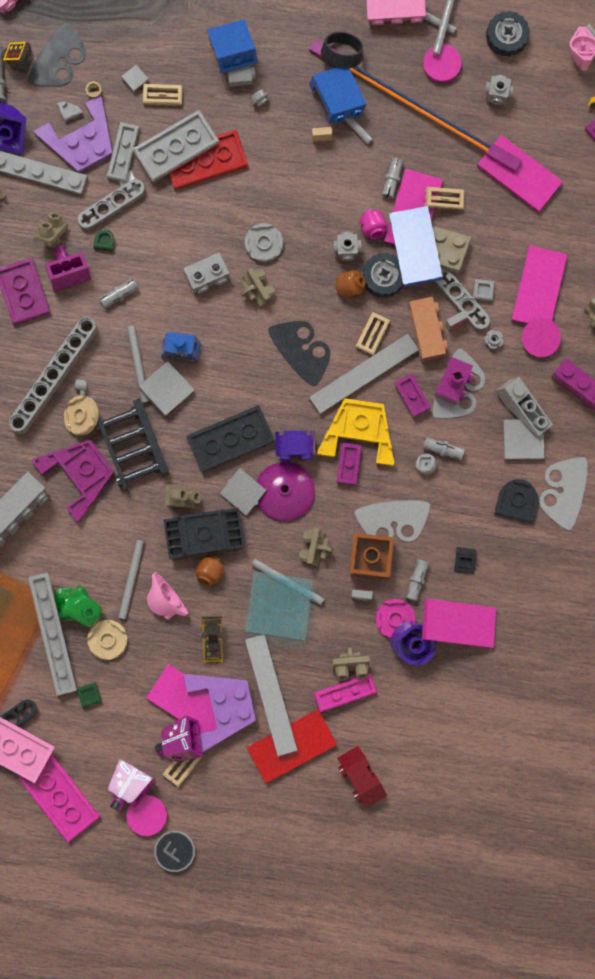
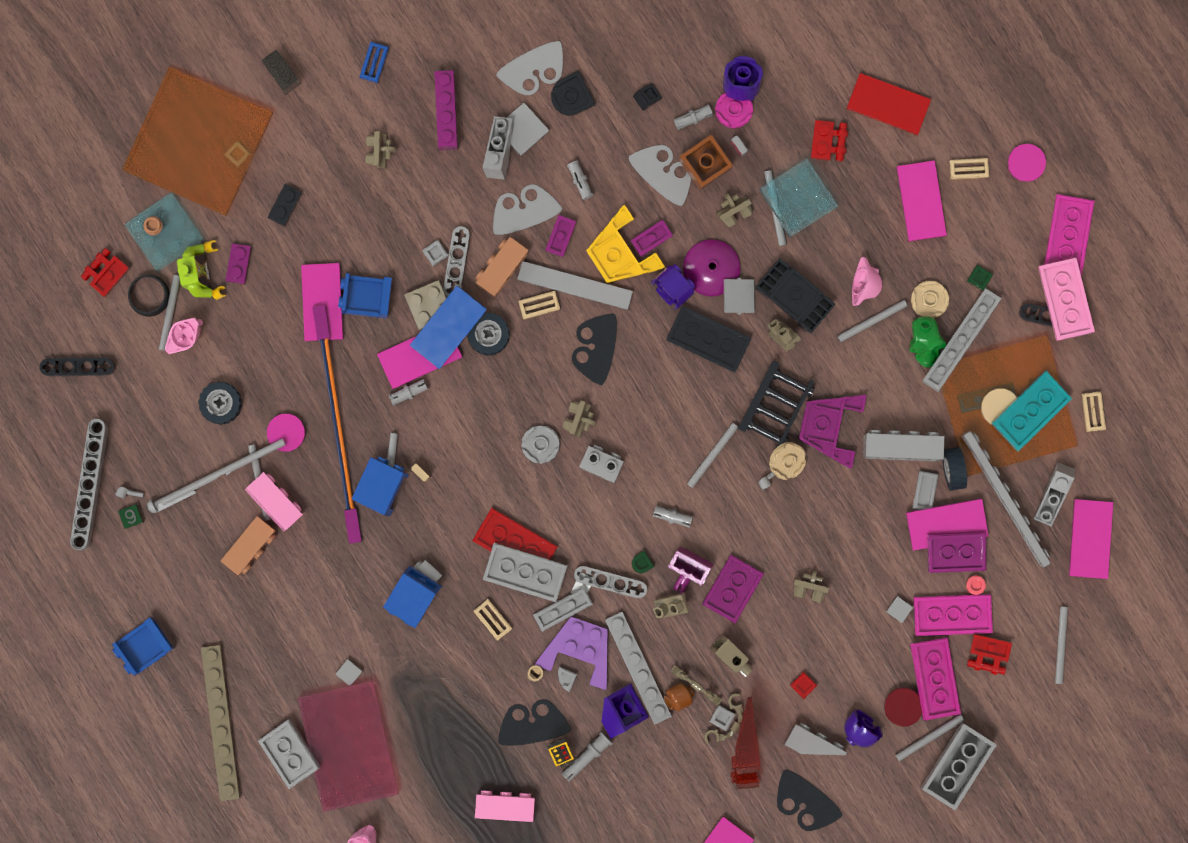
camera: 125 degrees left, 5 degrees up
light grey beam [9,317,97,435] -> none
torso [108,759,156,813] -> none
light grey tile [121,65,149,93] -> none
light grey tile [138,361,194,417] -> none
black tile [154,831,195,872] -> none
magenta torso [155,715,202,762] -> none
blue torso [161,332,201,362] -> none
medium lavender wing [184,674,256,752] -> none
dark orange head [195,556,225,587] -> none
clear smoke slope [202,616,223,663] -> none
light grey tile [245,634,297,757] -> none
light grey plate [250,89,268,107] -> none
dark pink tile [313,674,377,713] -> none
black tyre [321,32,363,68] -> none
dark tan hips [332,647,370,681] -> none
light grey brick [333,232,361,261] -> none
dark orange head [335,270,365,297] -> none
dark red brick [337,746,387,808] -> none
dark pink head [359,209,388,240] -> none
light grey tile [416,454,437,475] -> none
dark pink tile [422,599,496,648] -> none
tan tile [425,187,464,210] -> none
magenta brick [435,357,474,405] -> none
light grey tile [446,311,467,331] -> none
light grey plate [484,330,504,349] -> none
light grey brick [485,75,514,105] -> none
dark pink tile [511,245,568,325] -> none
dark pink tile [522,318,561,357] -> none
none -> blue panel [338,273,392,319]
none -> red plate [811,120,848,162]

